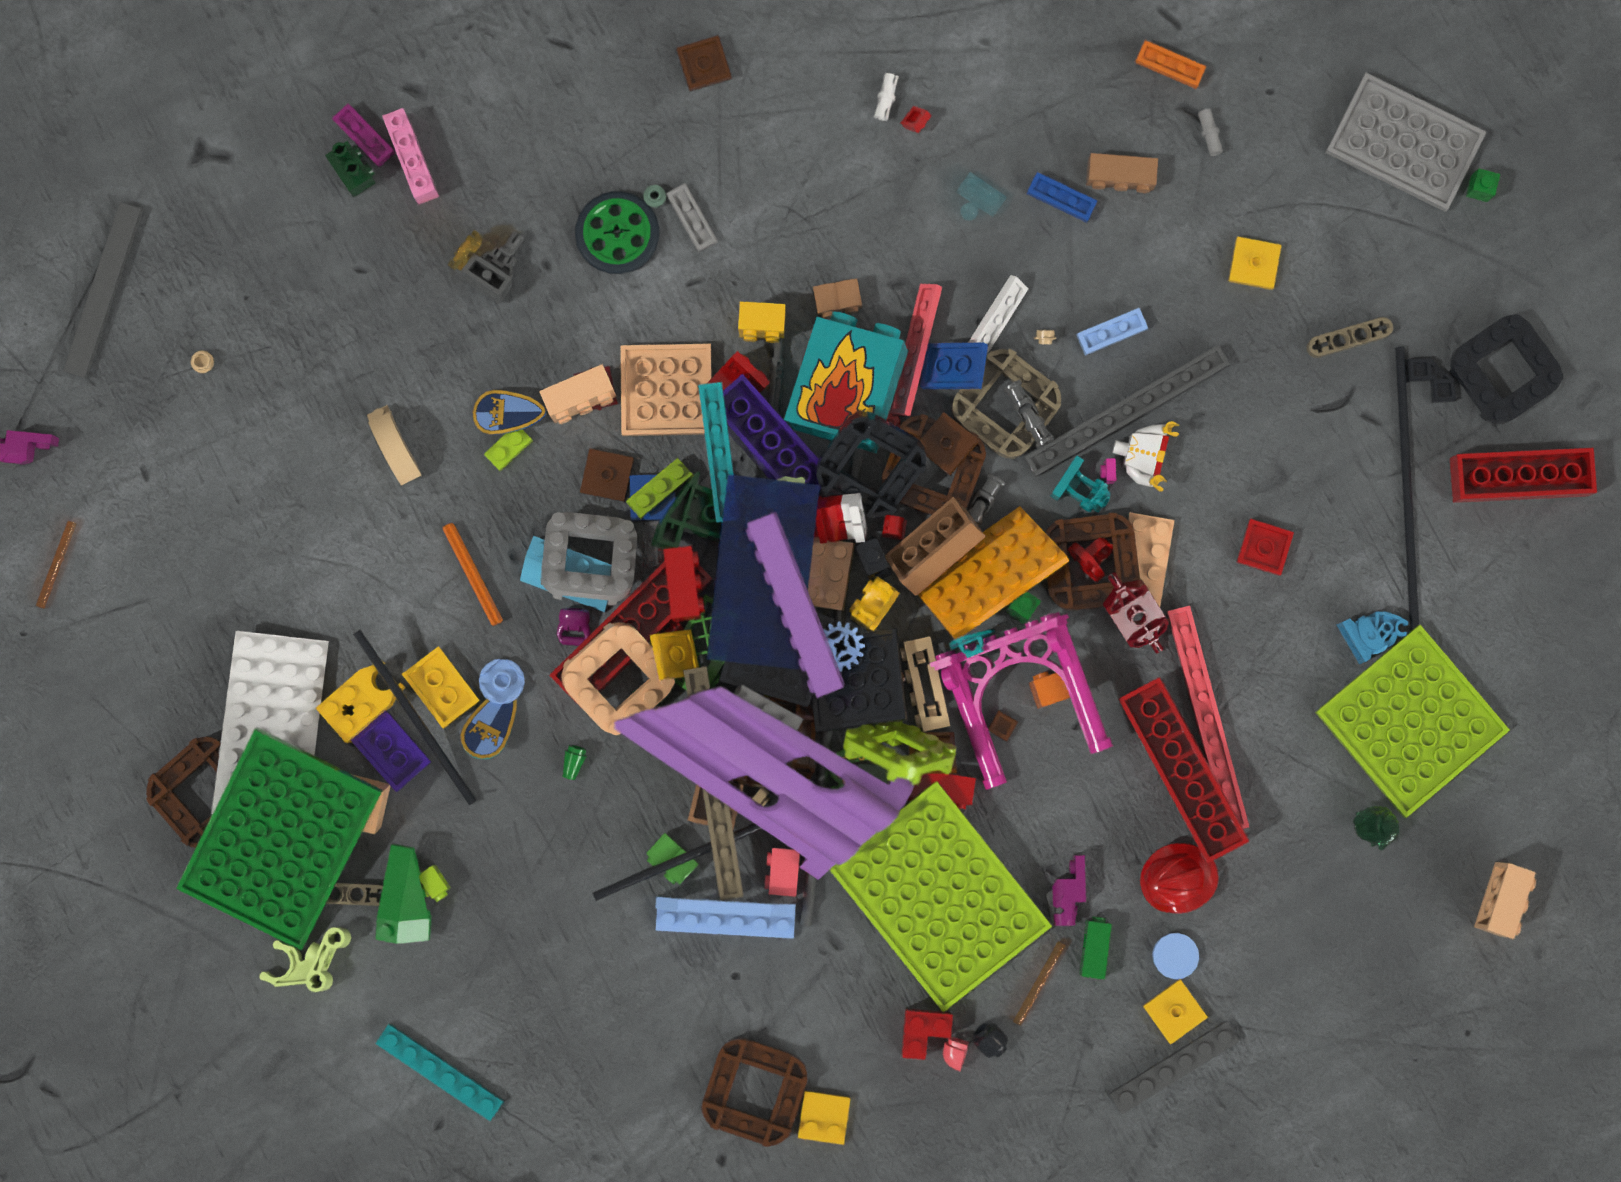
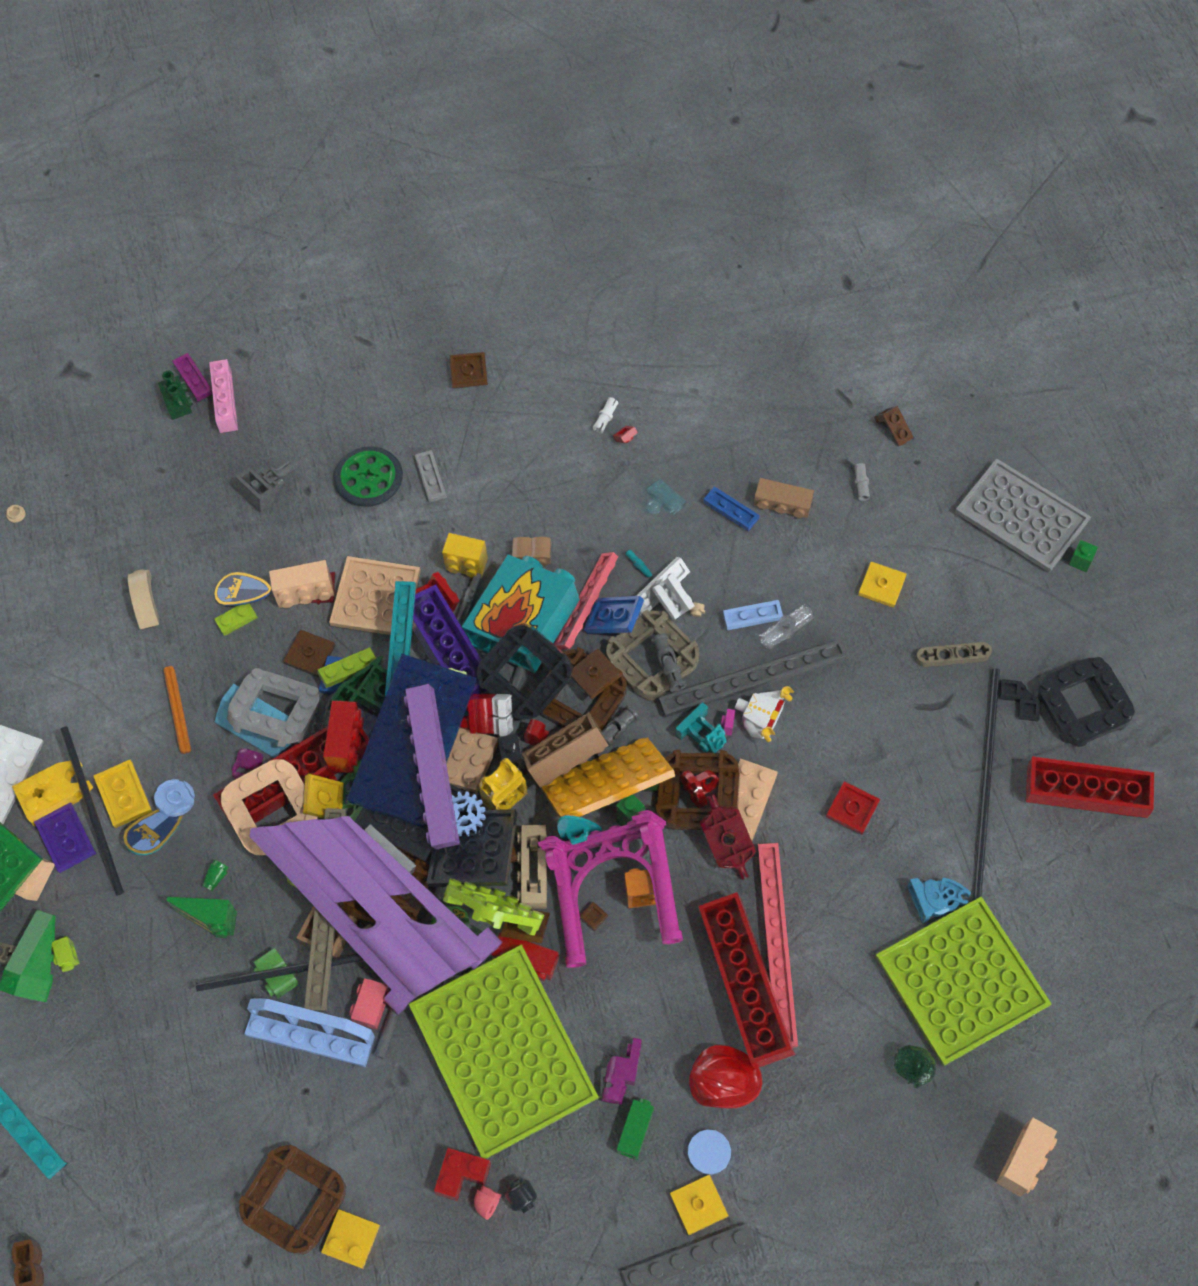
camera: 15 degrees right, 20 degrees down
clear yellow plate [447,229,483,271] -> none
sand green plate [643,185,666,208] -> none
clear orange bar [1013,941,1066,1026] -> none
orange plate [1135,40,1206,89] -> none
none -> green slope [167,897,237,938]
none -> teal piece [625,549,653,577]
none -> white brick [652,574,695,620]
none -> clear piece [759,605,814,650]
none -> reddish brown bracket [874,406,913,446]

